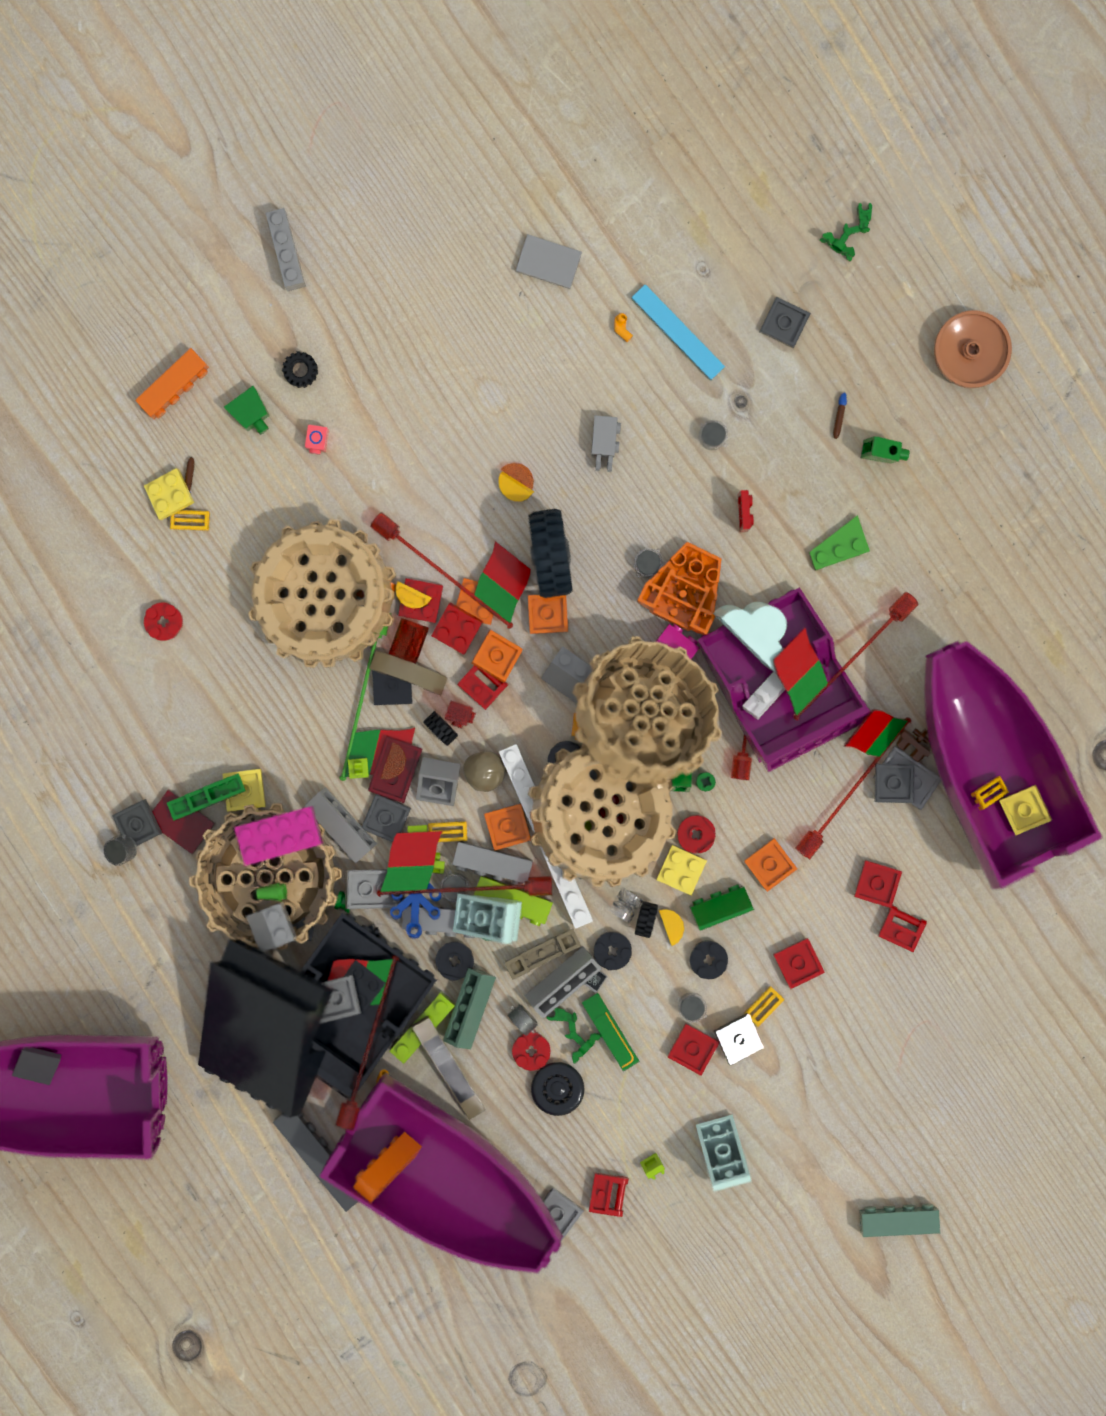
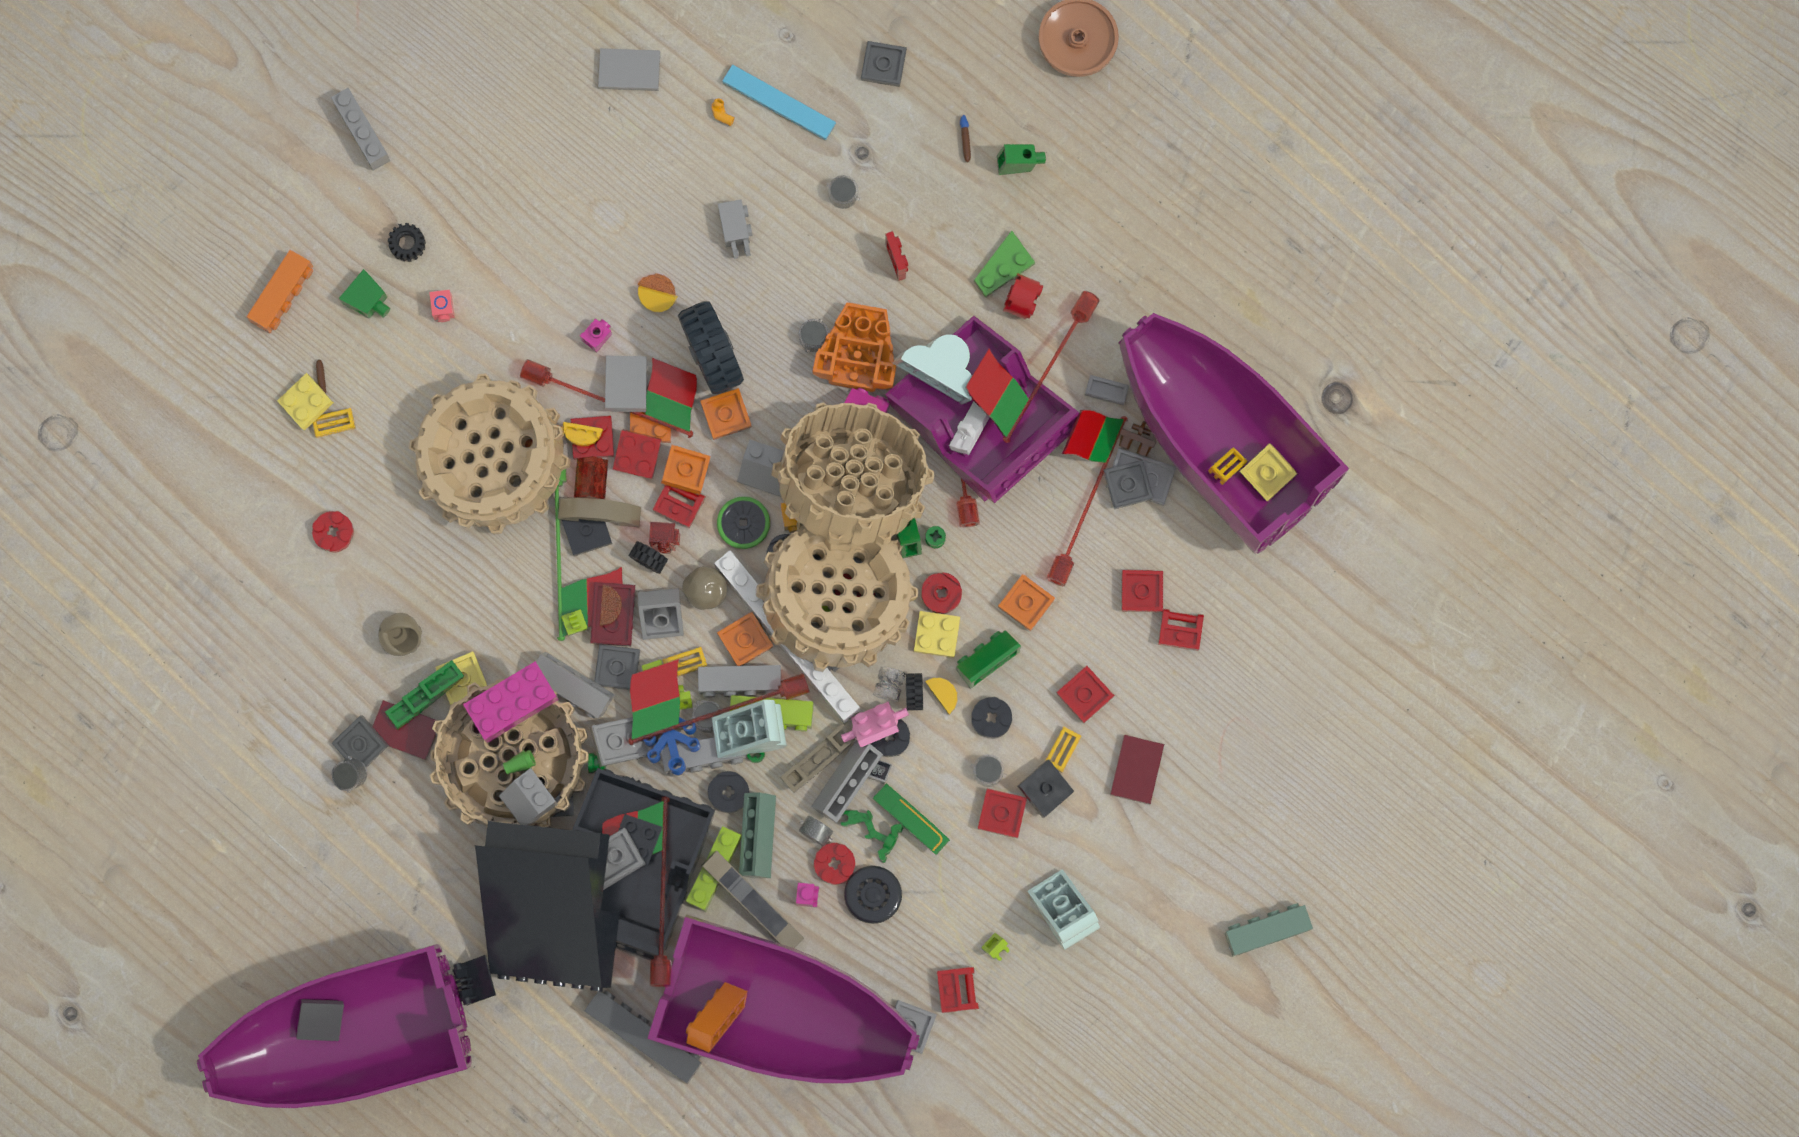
camera: 15 degrees left, 10 degrees down
none -> dark tan piece [378,613,422,656]
none -> black hinge [452,955,496,1006]
none -> dark pink brick [580,318,612,353]
none -> light grey tile [605,356,647,412]
none -> black wheel [717,497,770,549]
none -> dark pink brick [796,883,819,908]
none -> bright pink plate [841,701,909,747]
none -> red brick [1003,273,1043,320]
none -> light grey tile [1085,375,1129,406]
none -> dark red tile [1110,735,1165,805]

